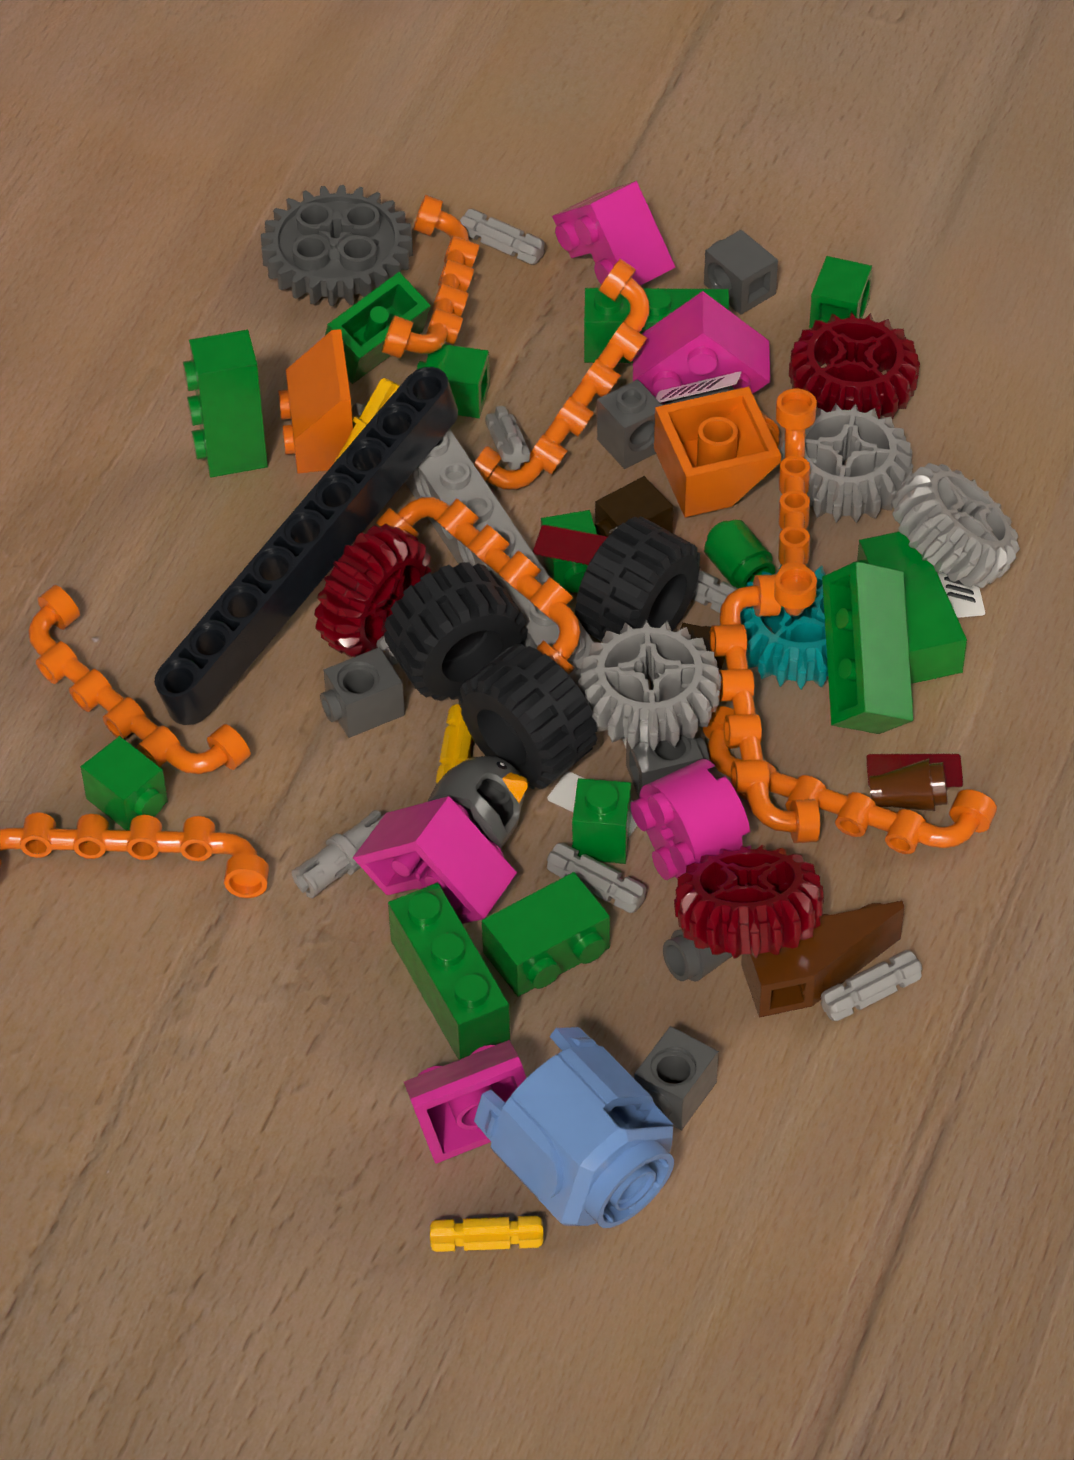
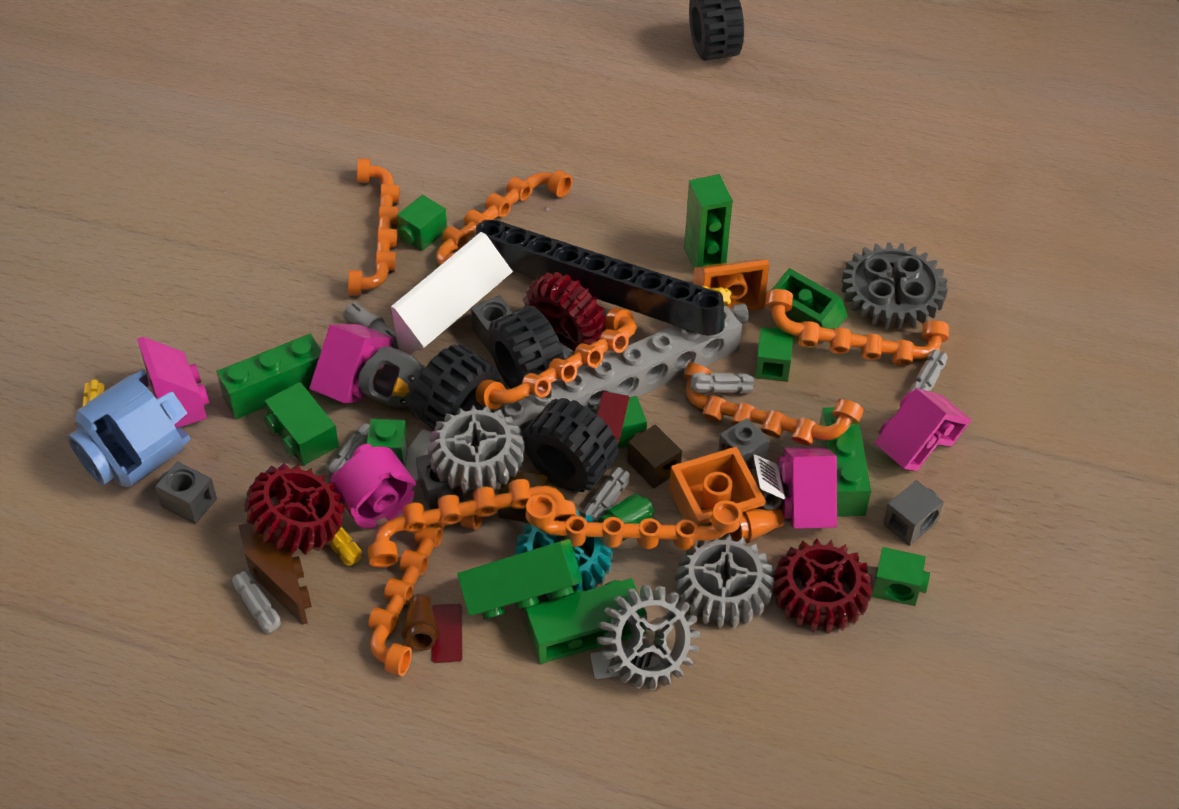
camera: 85 degrees right, 0 degrees up
none -> white slope [391,232,513,354]

